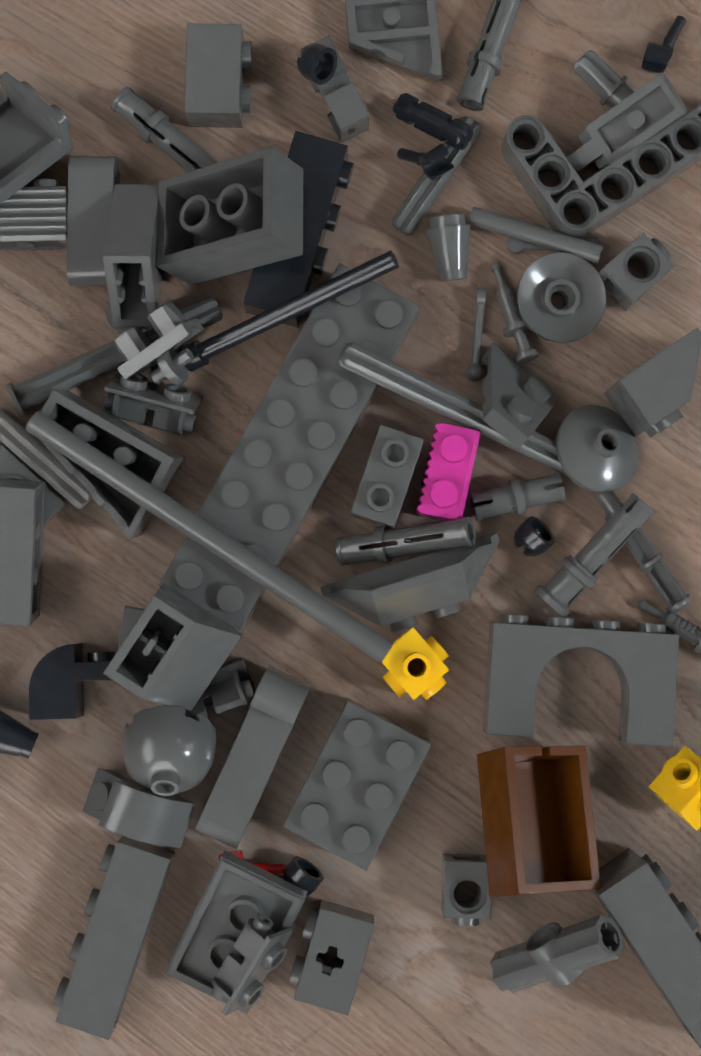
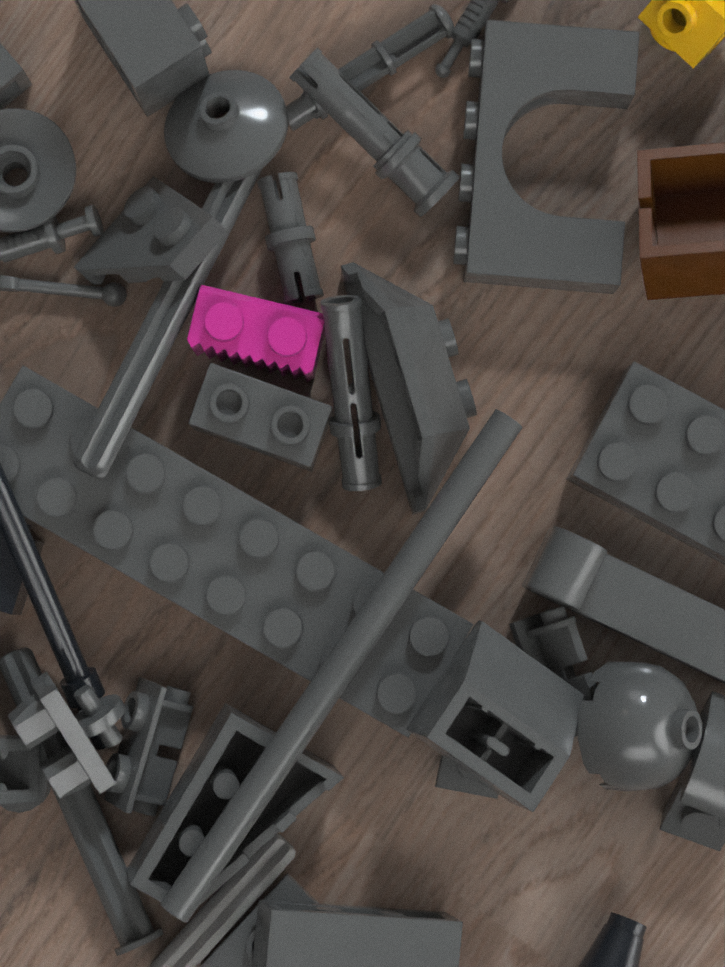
camera: 90 degrees left, 0 degrees up
black brick [29,643,116,720] -> none
yellow brick [382,627,449,700] -> none
black hinge [514,516,555,556] -> none

